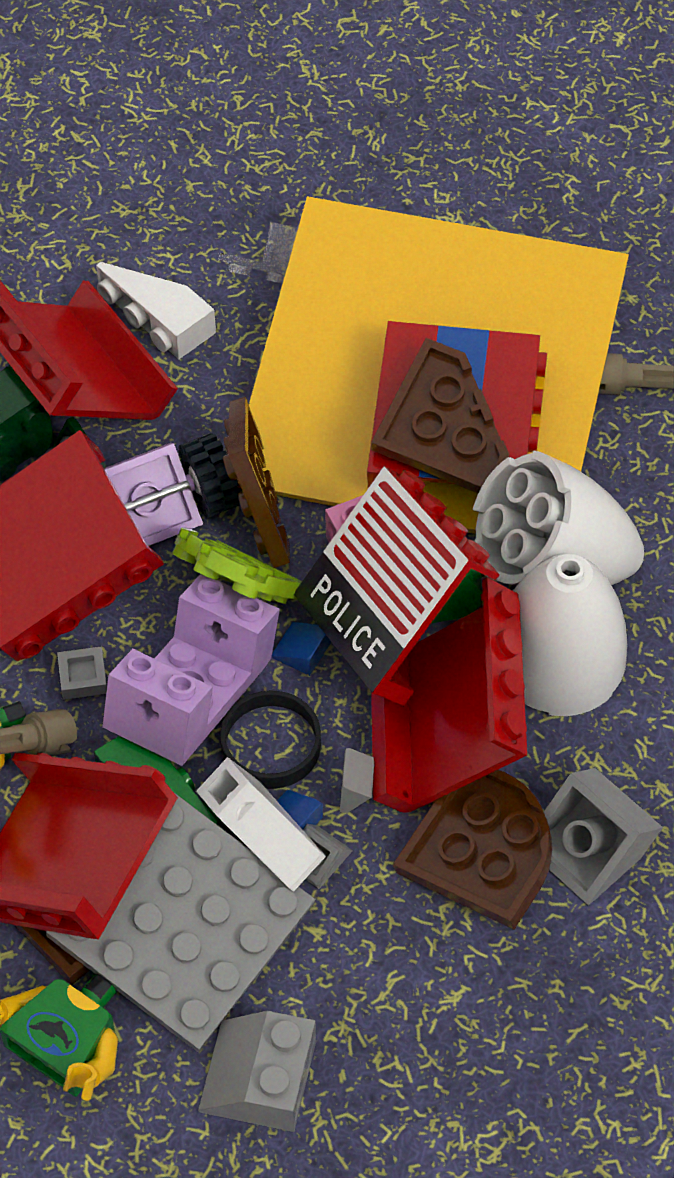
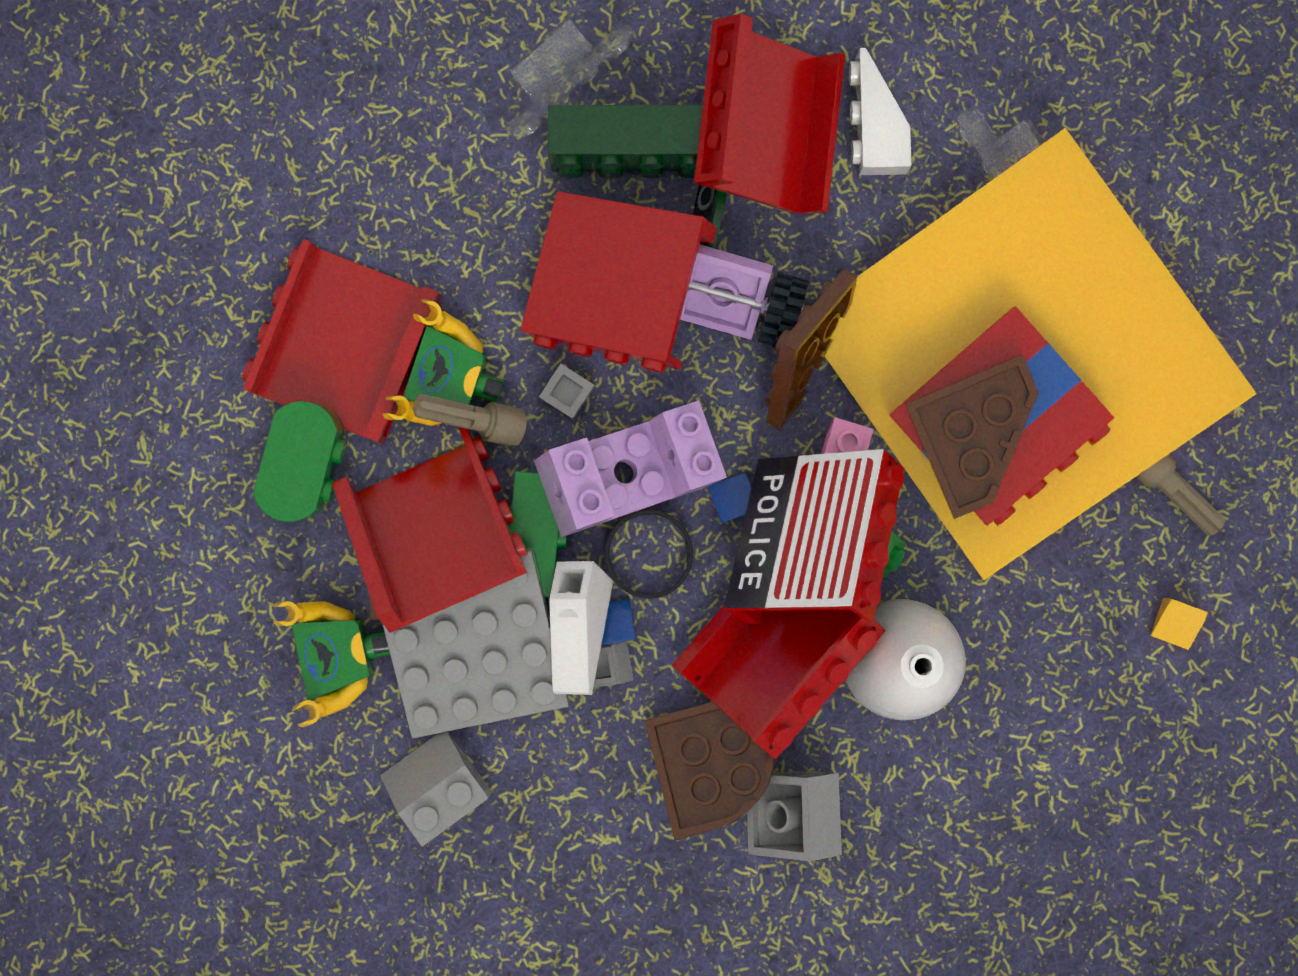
camera: 40 degrees right, 30 degrees up
lime plate [172,527,302,604] -> none
light grey slope [340,748,374,813] -> none
white cylinder [473,450,644,586] -> none

